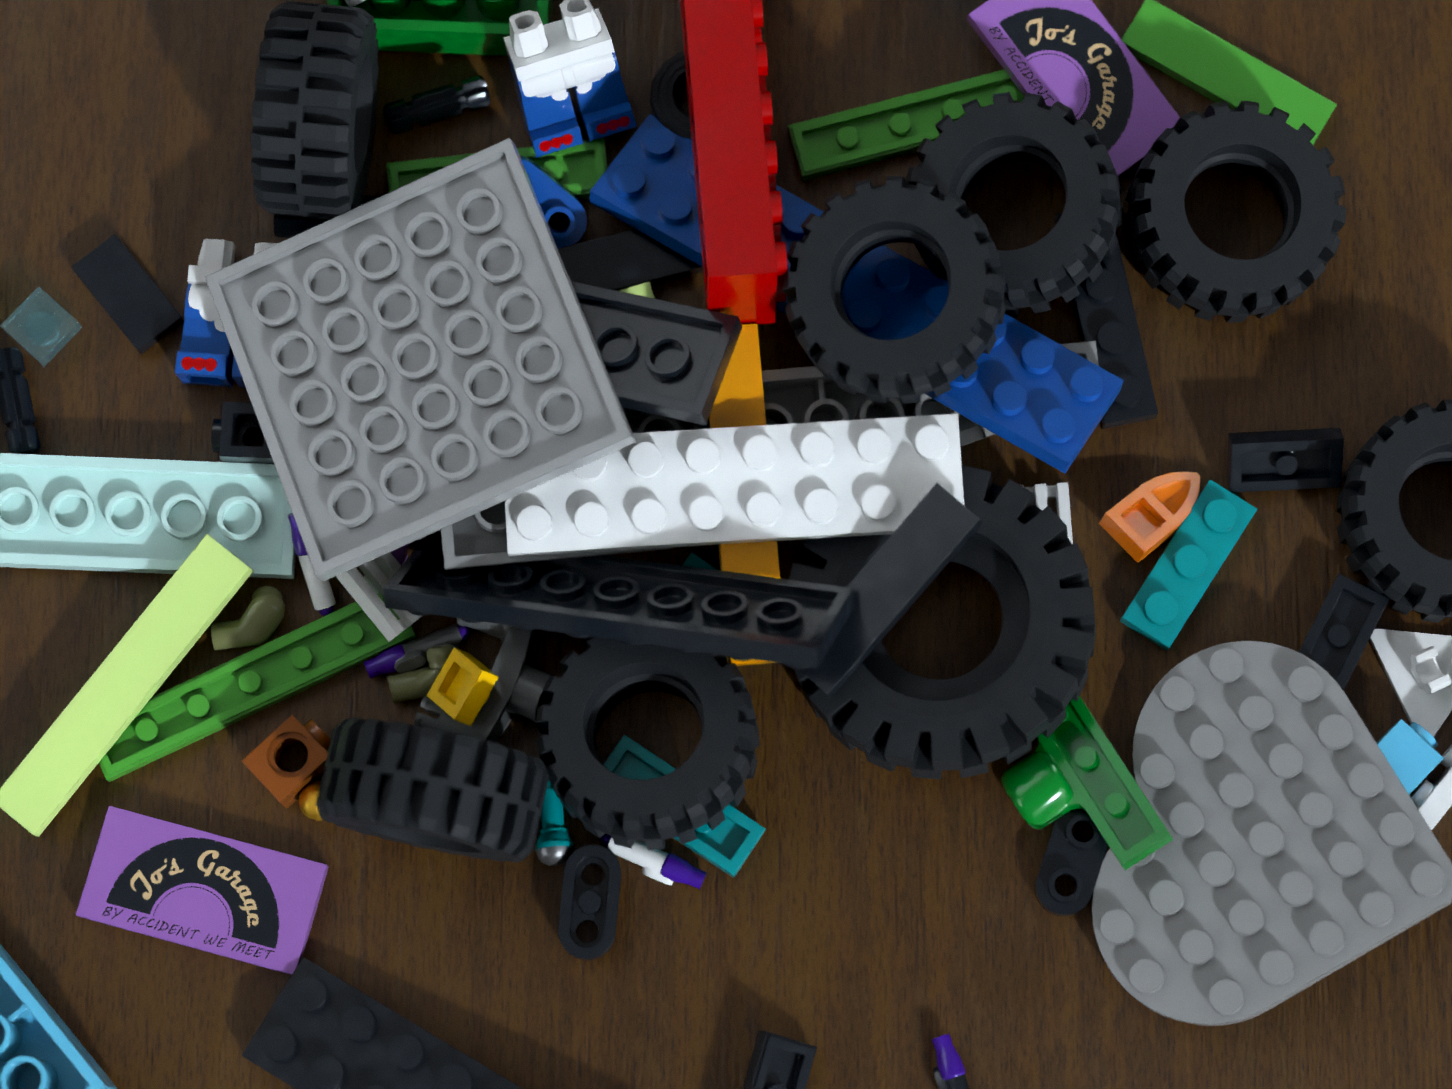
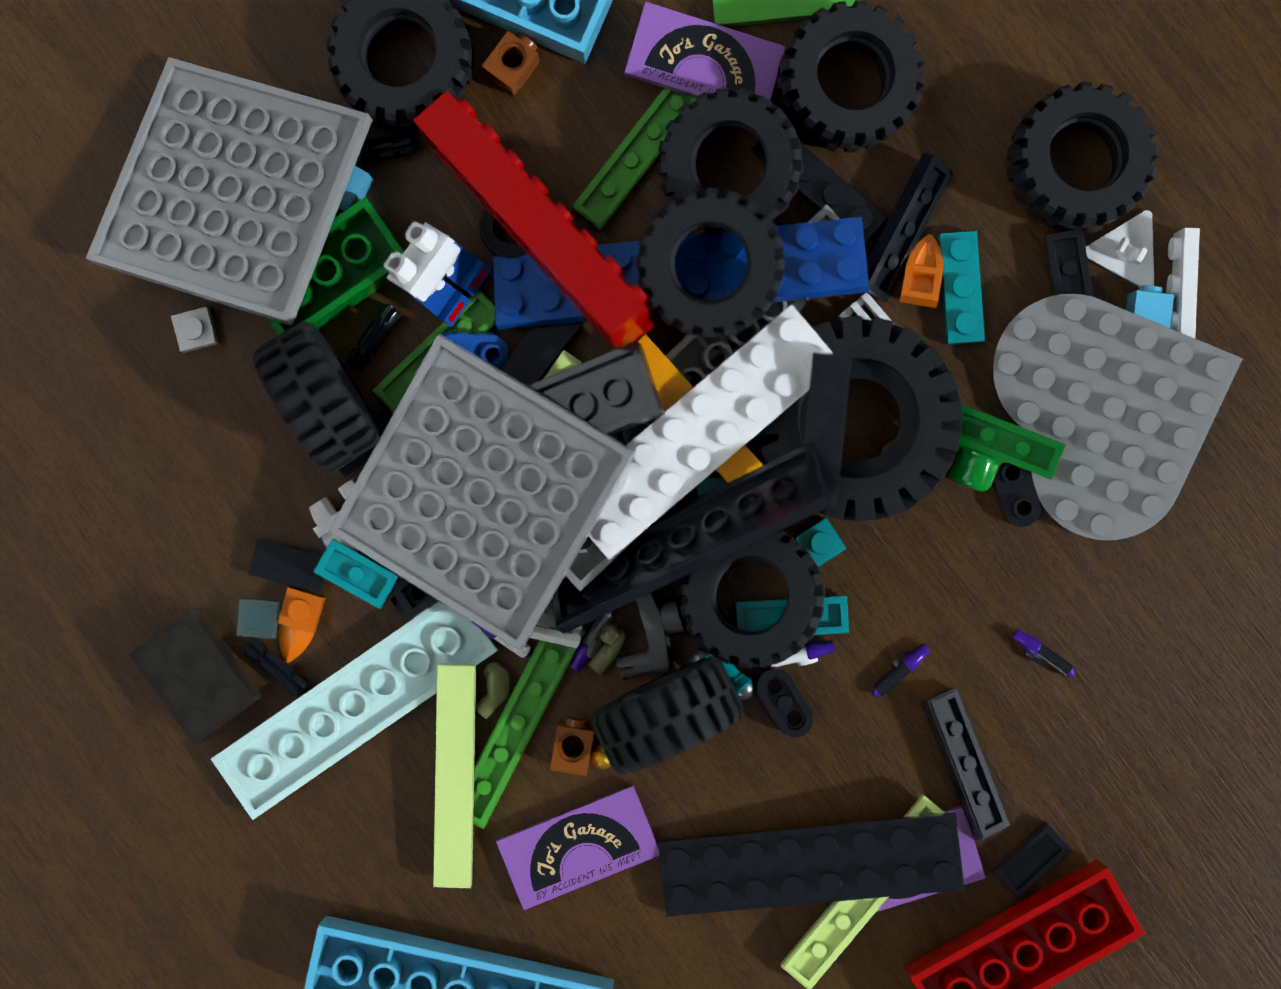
camera: 35 degrees left, 10 degrees up
yellow plate [426,647,499,726] -> none
black plate [1227,428,1344,492] -> none
none -> orange plate [277,587,326,663]
none -> teal plate [314,538,399,609]
none -> teal plate [795,518,847,567]
none -> black plate [867,153,953,303]
none -> piece [871,643,931,697]

